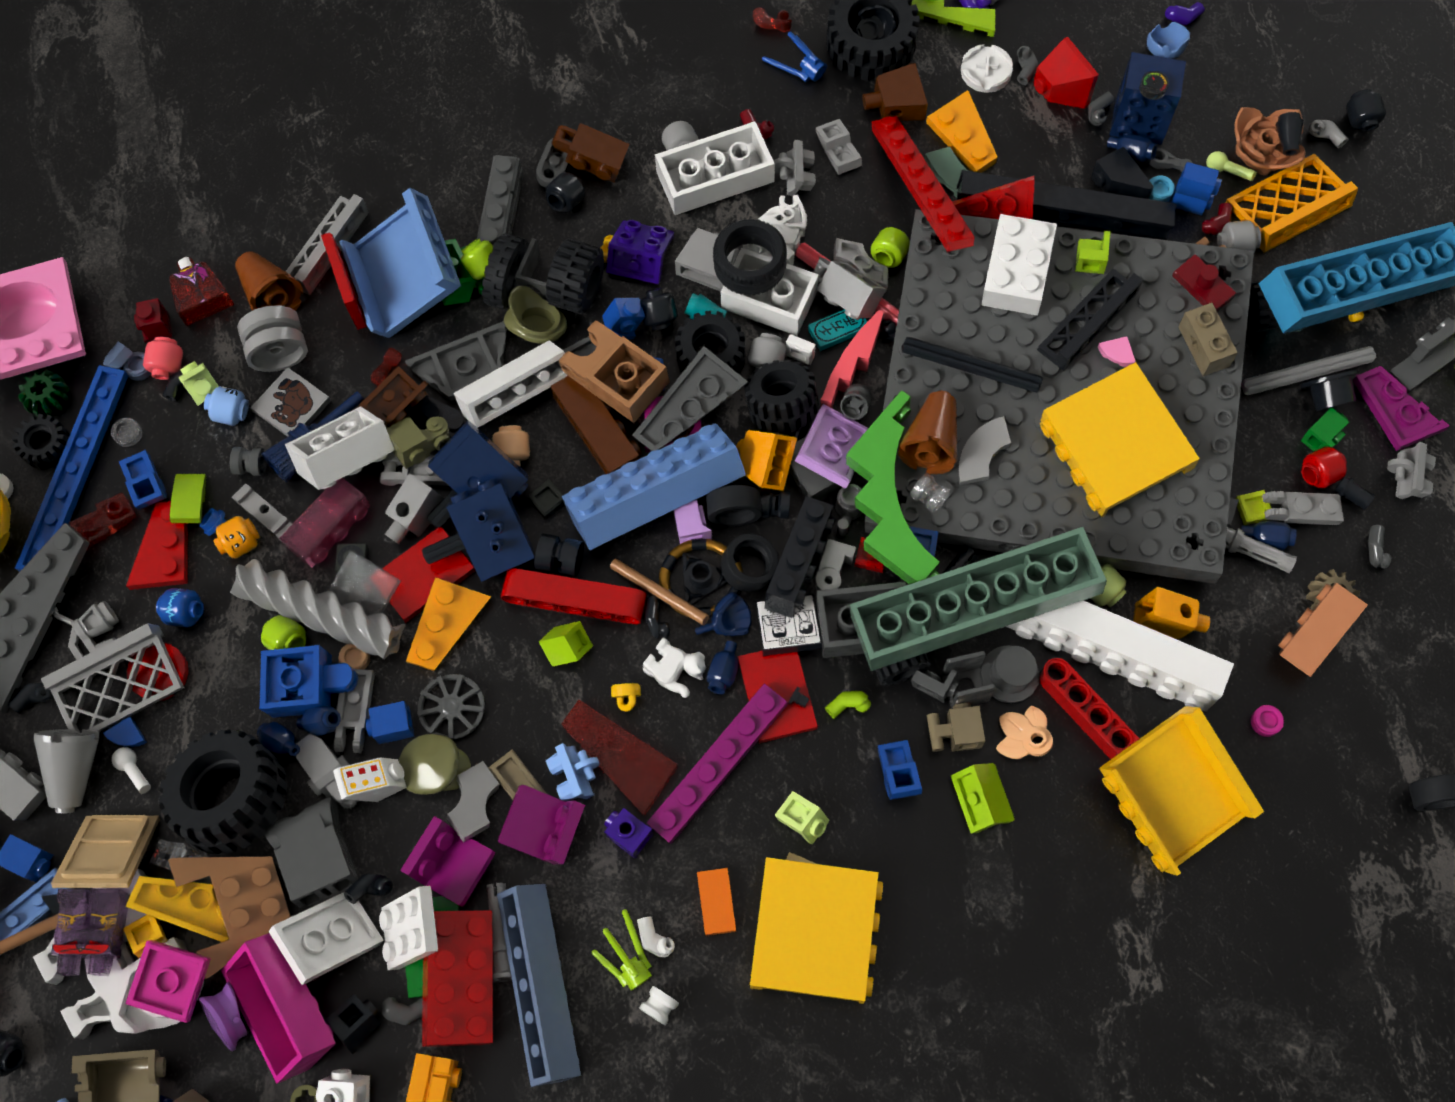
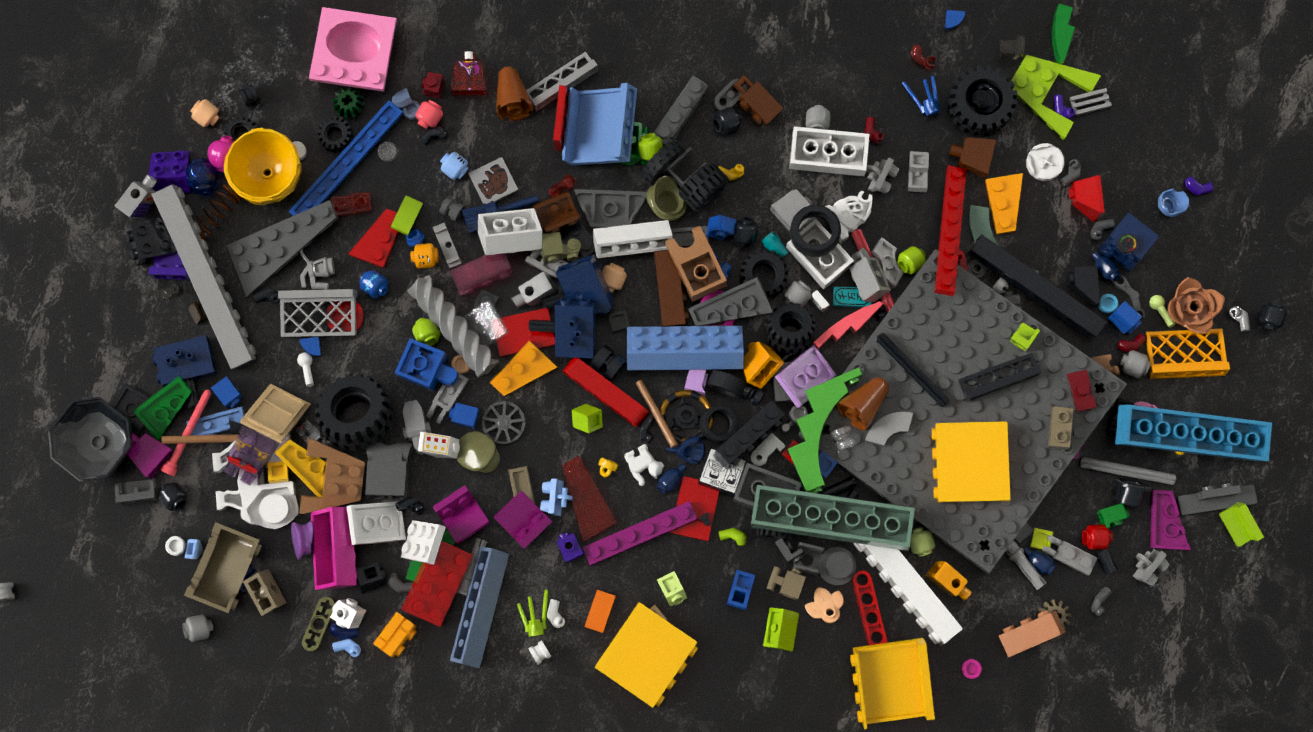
camera: 25 degrees right, 10 degrees up
light grey cone [34,729,99,813] -> none
blue brick [119,450,167,510] -> none
dark pink tile [125,940,211,1023] -> none
yellowish green bracket [178,361,219,406] -> none
light grey wheel [237,305,308,372] -> none
dark blue plant [257,721,300,756] -> none
dark blue plant [296,706,341,736] -> none
light grey tile [447,761,500,842] -> none
dark purple bracket [606,220,674,284] -> none
dark grey wheel [840,384,872,420] -> none
red wing [952,176,1035,220] -> none
white brick [981,214,1057,316] -> none
bright pink tile [1098,336,1136,367] -> none
black cone [1275,112,1304,156] -> none

